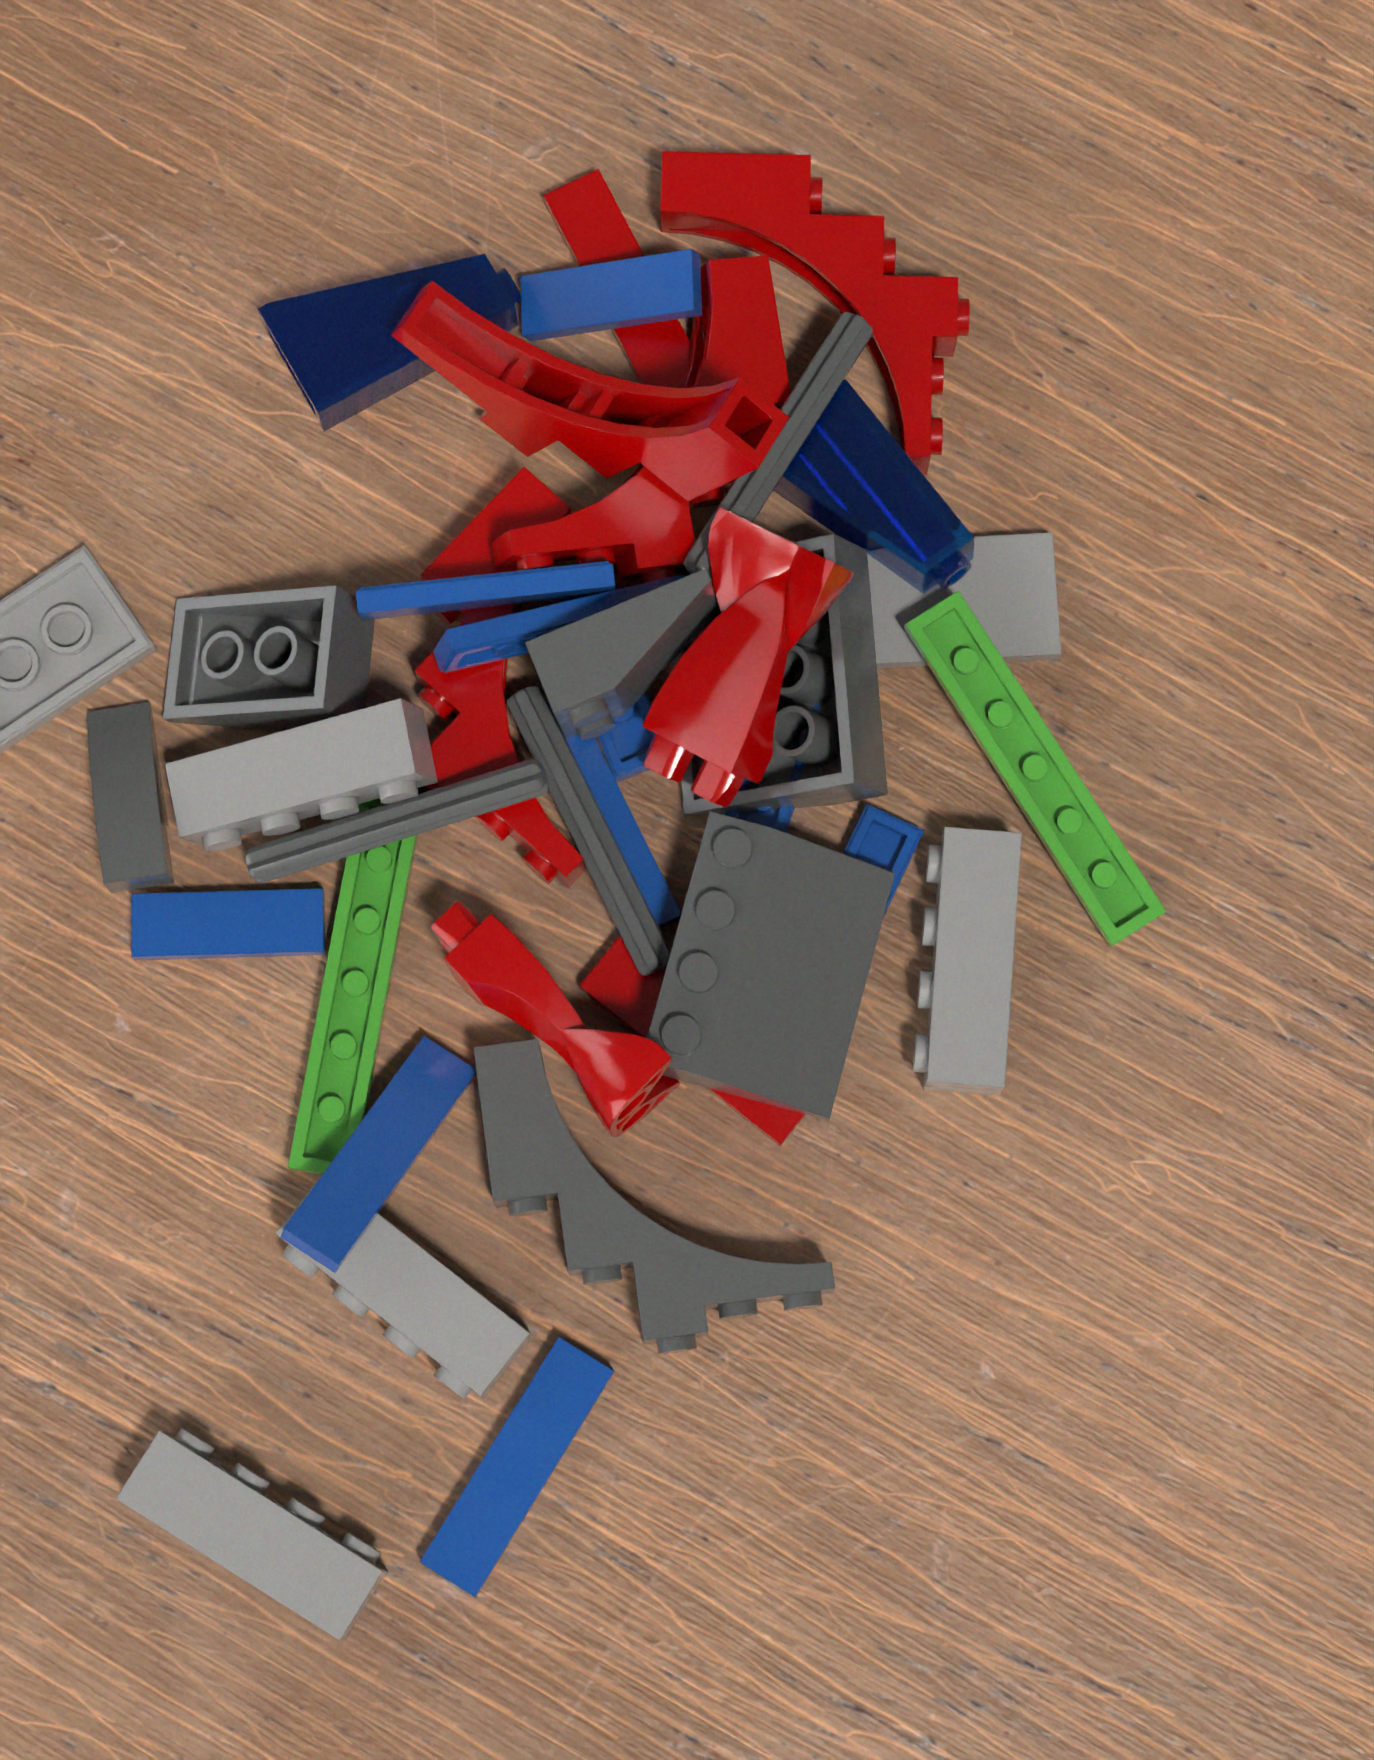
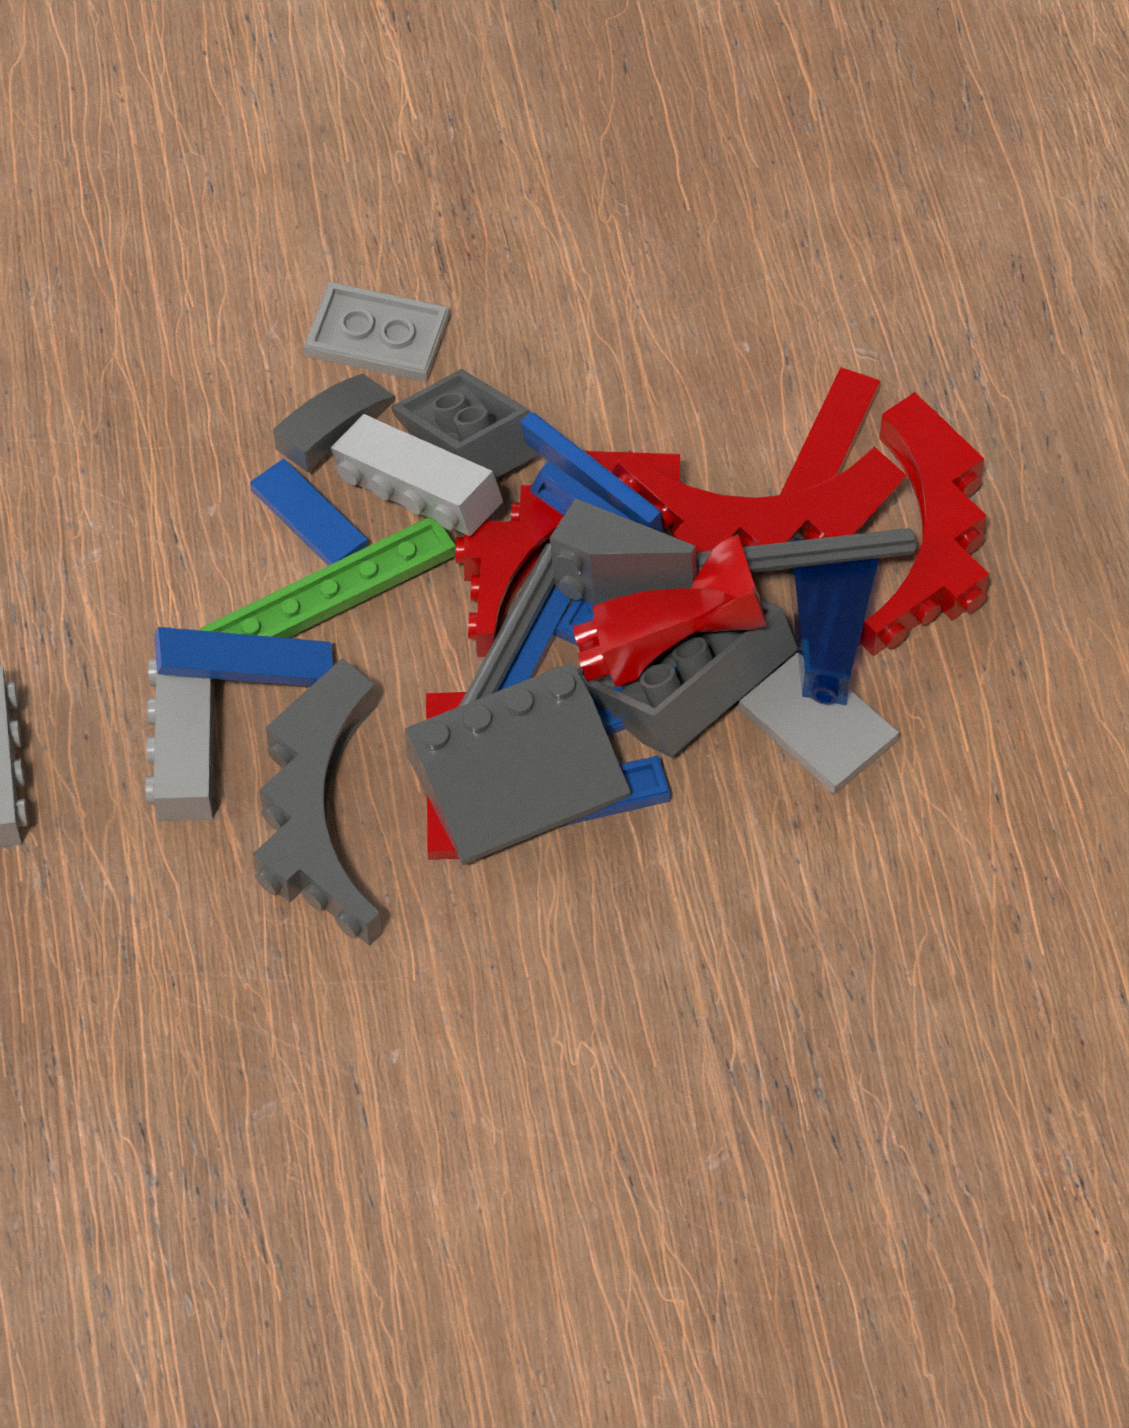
camera: 50 degrees right, 20 degrees down
dark grey axle [245,758,549,883] -> none
clear blue slope [258,254,522,432] -> none
red arch [391,281,790,501] -> none
blue tile [420,1337,614,1597] -> none
red hips [431,901,680,1137] -> none
blue tile [520,249,702,341] -> none
bright green plate [904,590,1167,947] -> none
light grey brick [913,827,1022,1096] -> none

